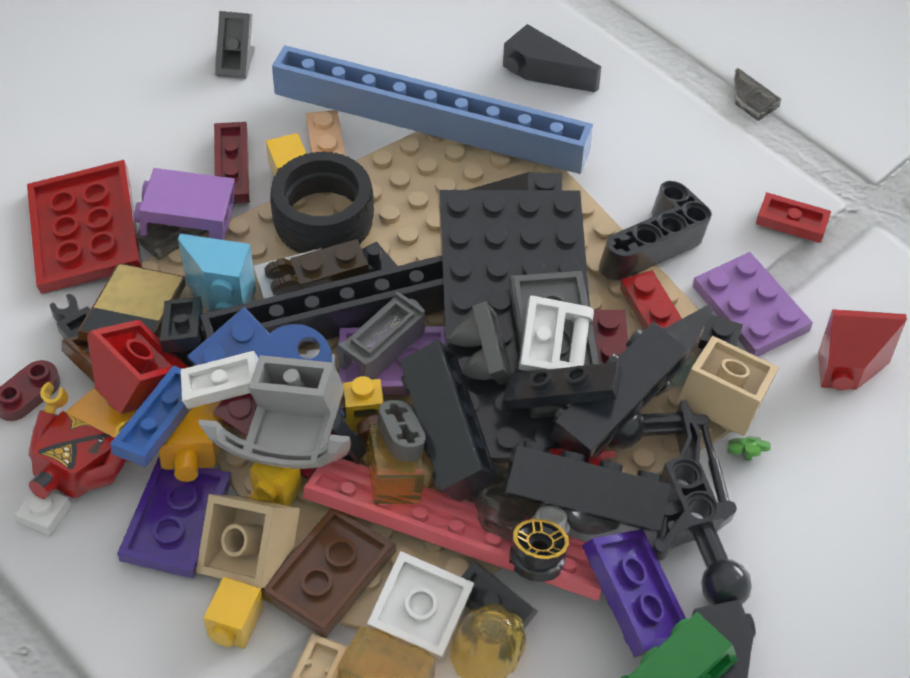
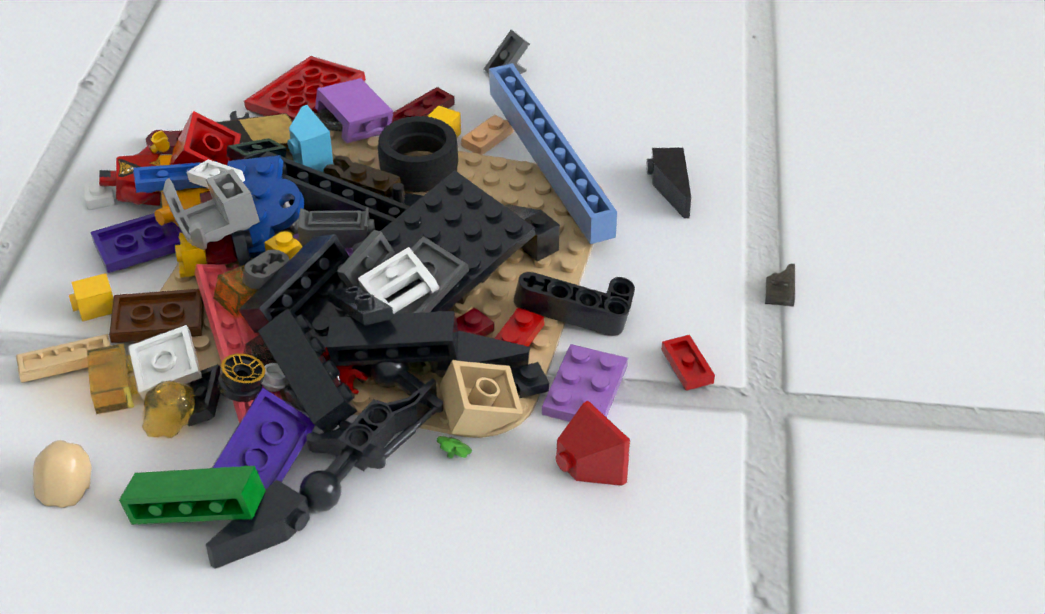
camera: 50 degrees right, 10 degrees down
tan slope [196,494,300,588] -> none

